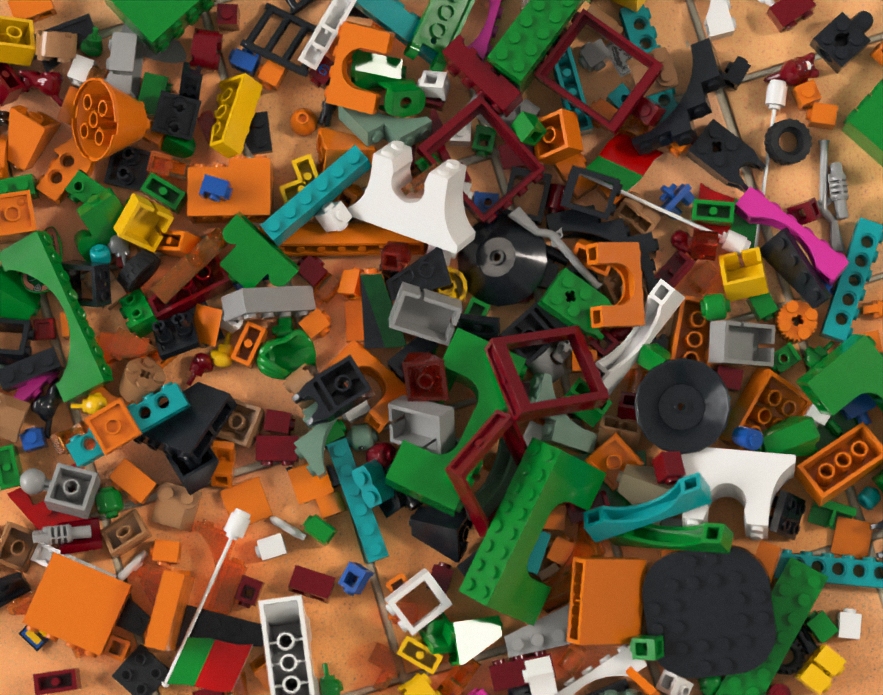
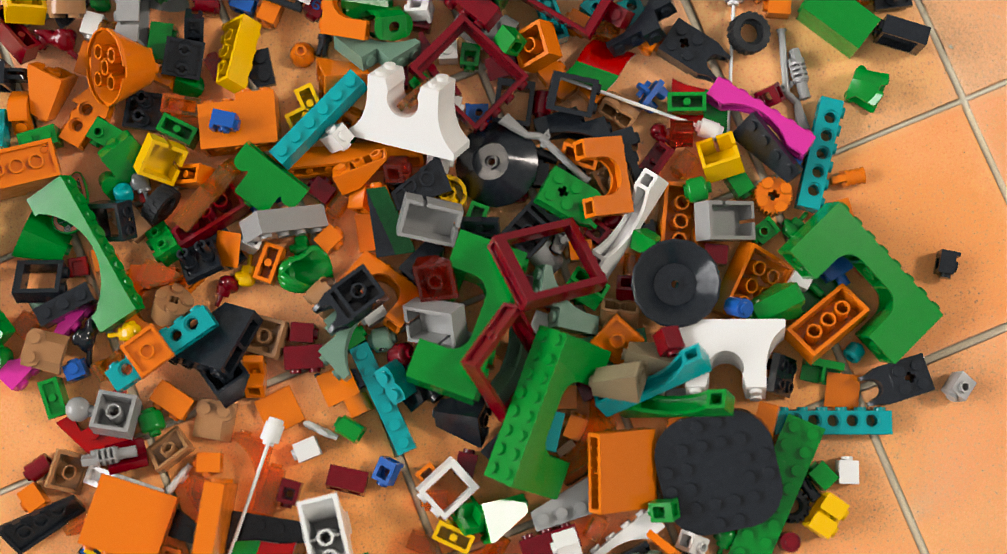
camera: 10 degrees left, 0 degrees up
none -> orange slope [332,147,387,196]
none -> dark tan slope [589,360,649,403]

